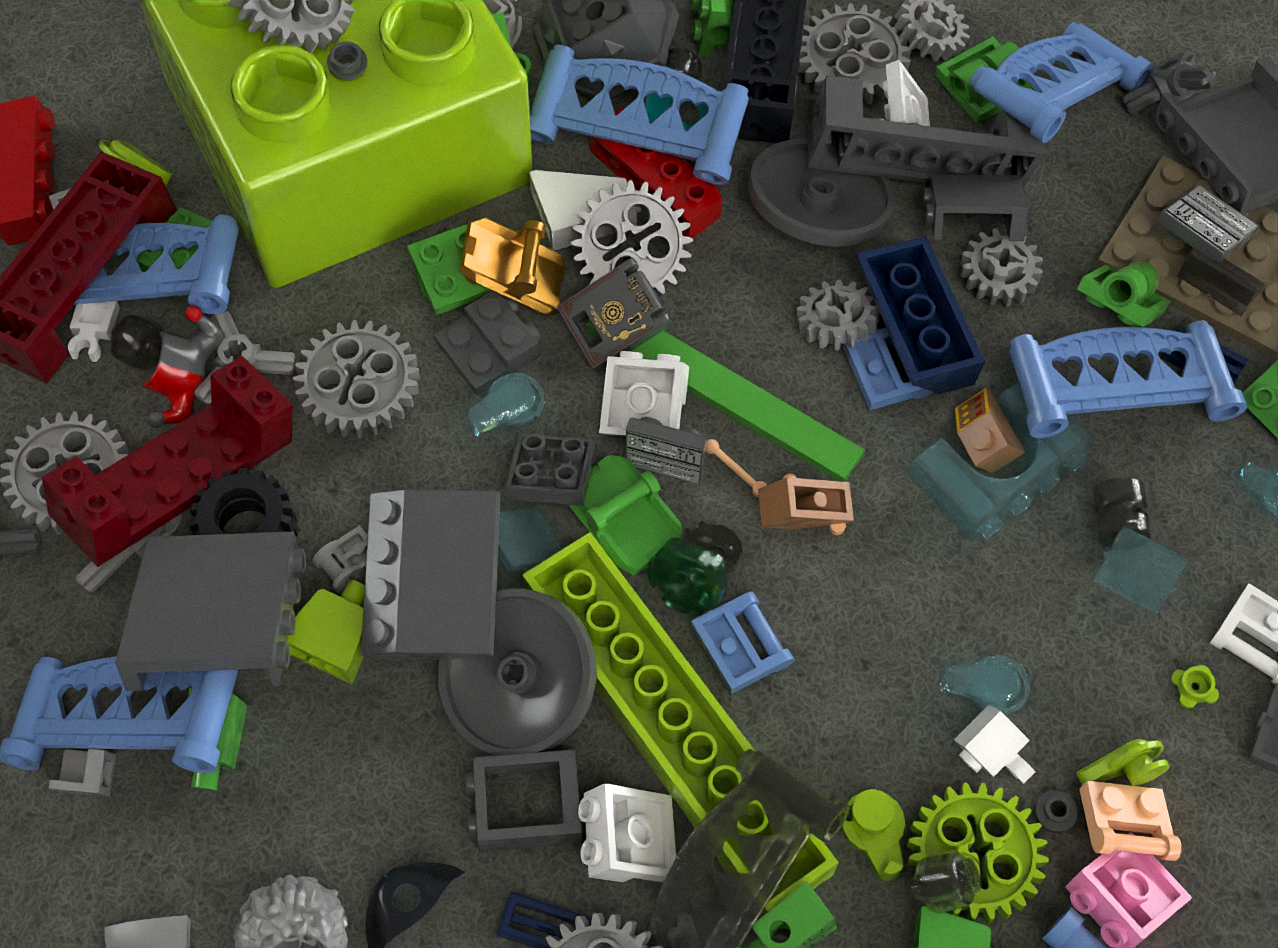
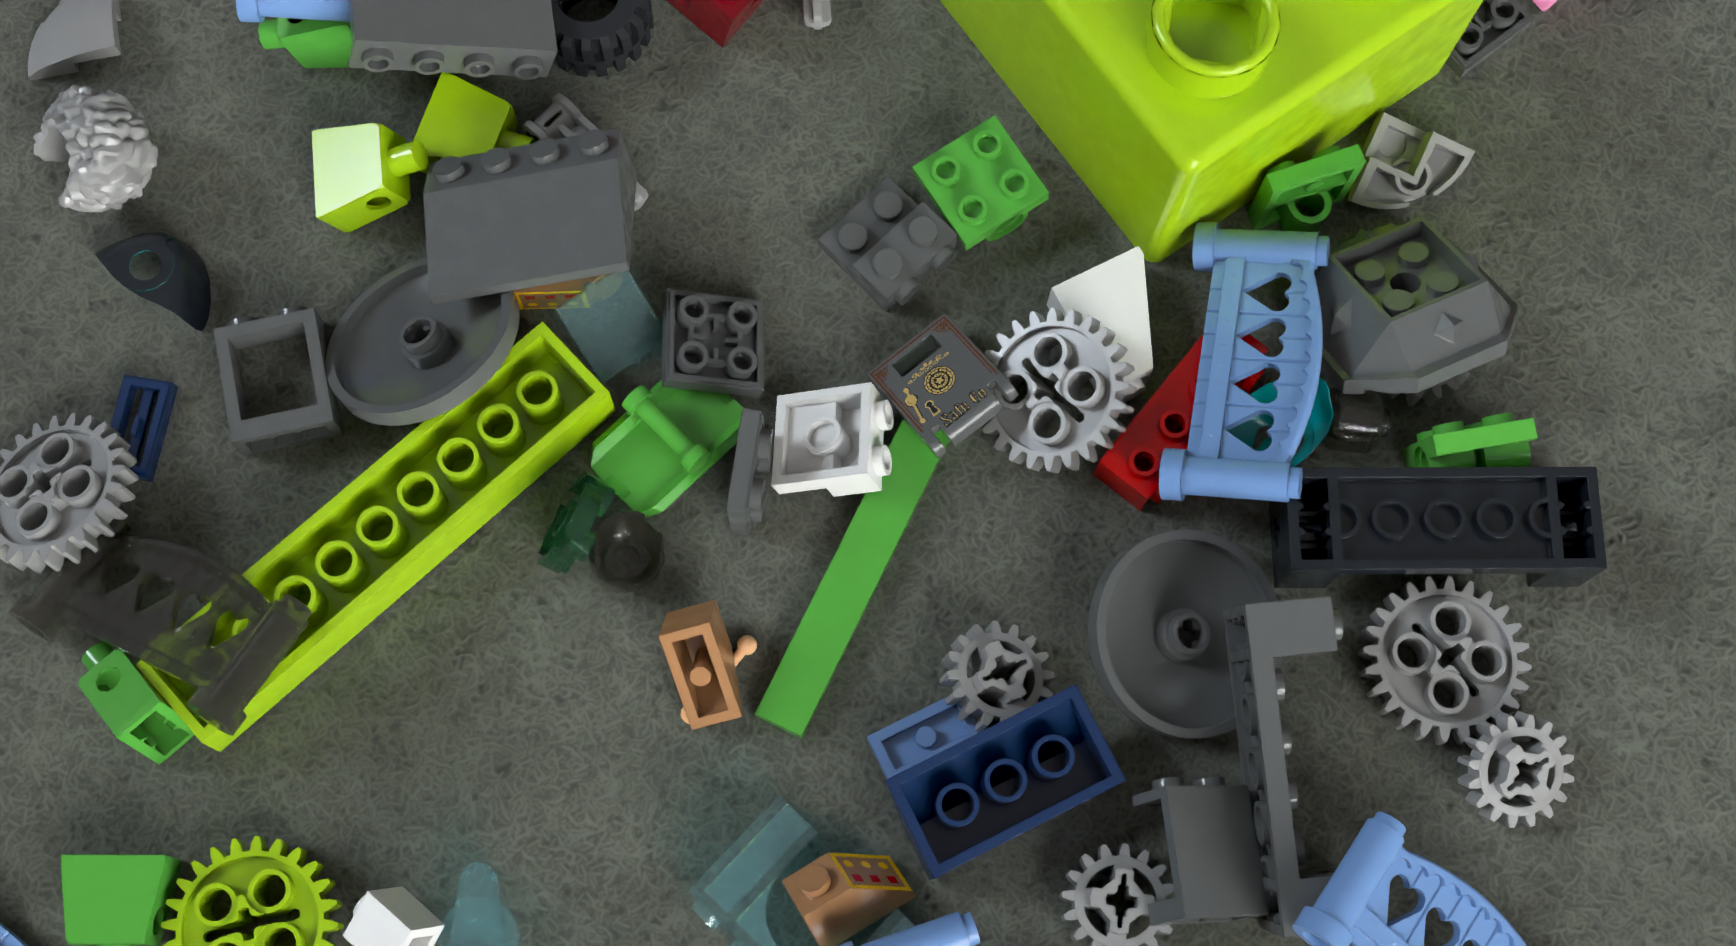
camera: 80 degrees right, 10 degrees up
light grey gear [293,320,421,438] -> none
pearl gold shield [459,217,565,315] -> none
clear light blue piece [468,373,545,437] -> none
white plate [578,783,678,883] -> none
medium blue plate [690,592,795,694] -> none
light nougat hinge [706,439,767,498] -> none
lime piece [841,789,905,881] -> none
white plate [883,60,930,126] -> none
clear smoke head [911,850,981,914] -> none
bright green plate [935,37,1034,124] -> none
none -> torso [312,123,429,233]

